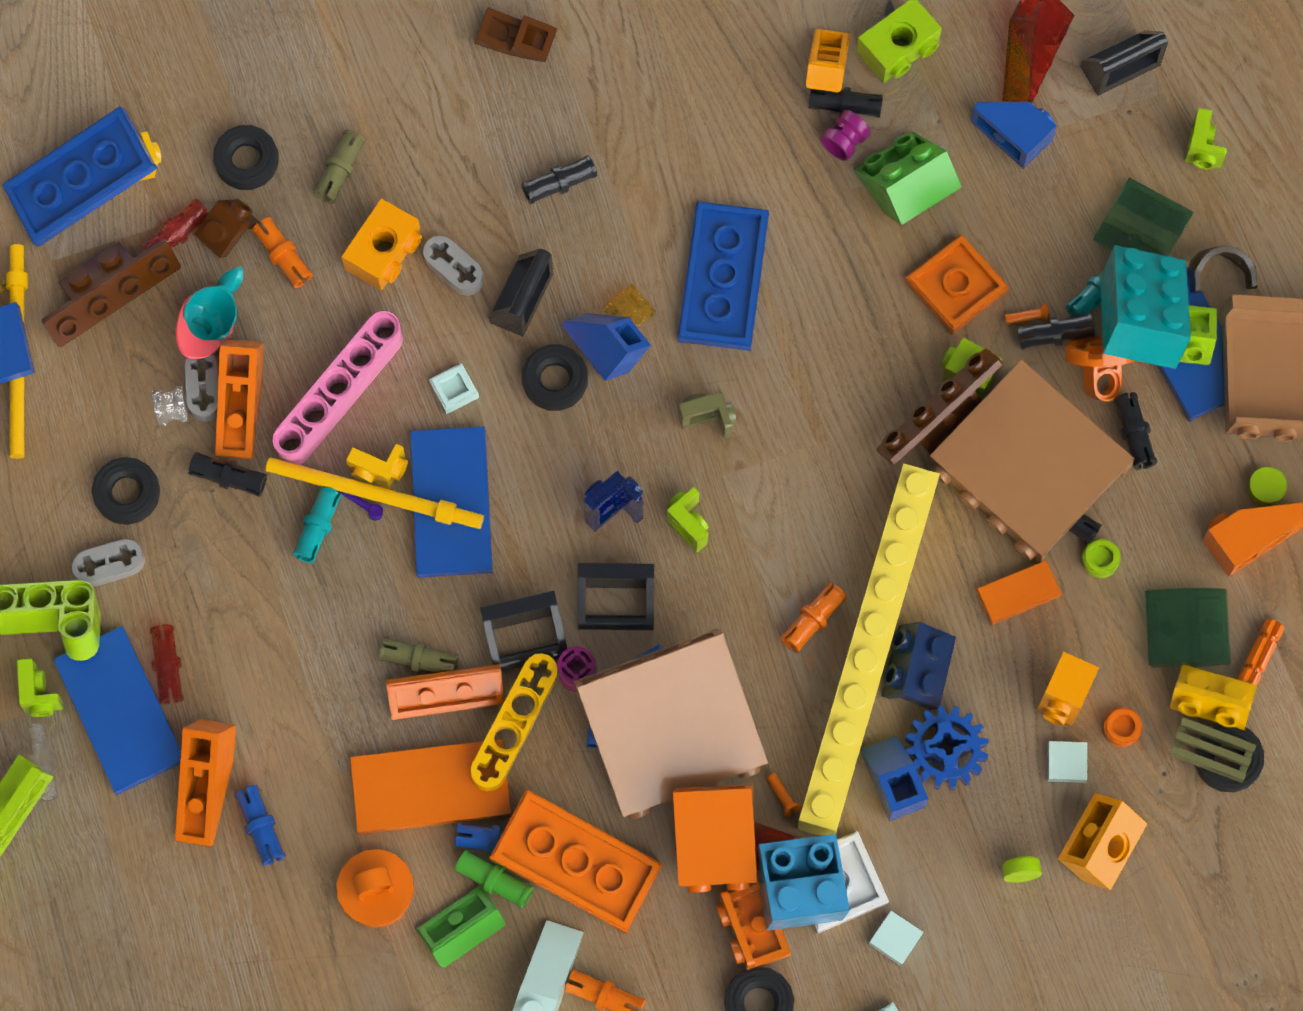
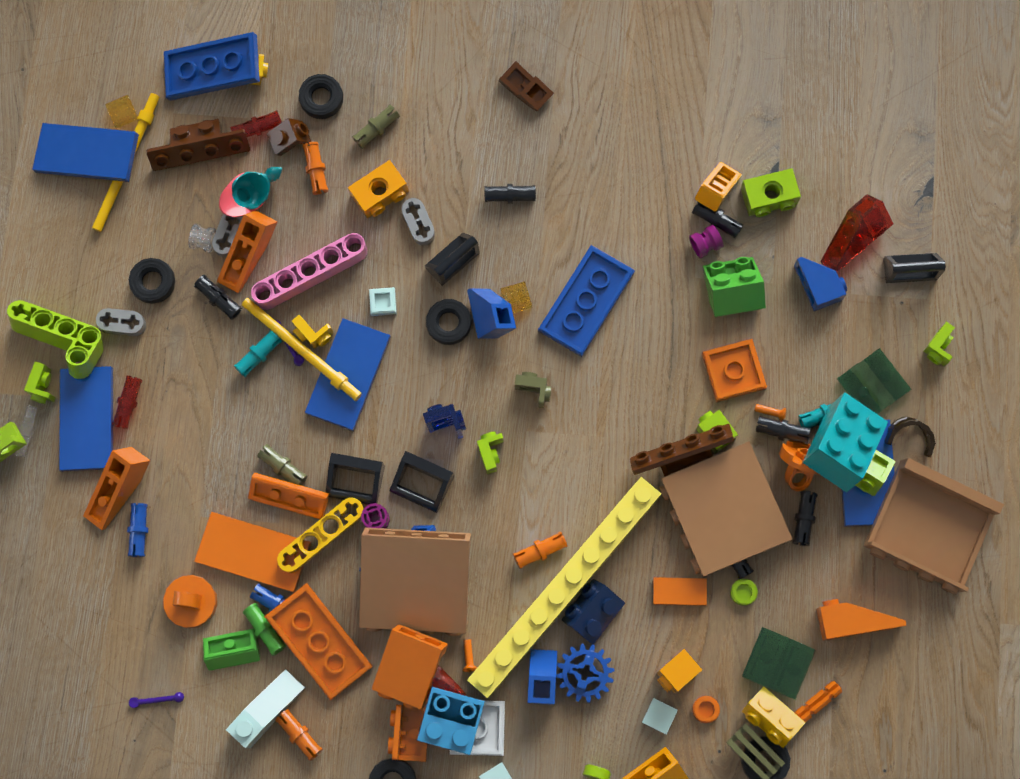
camera: 30 degrees right, 5 degrees up
lime tile [1248,467,1287,506] -> none

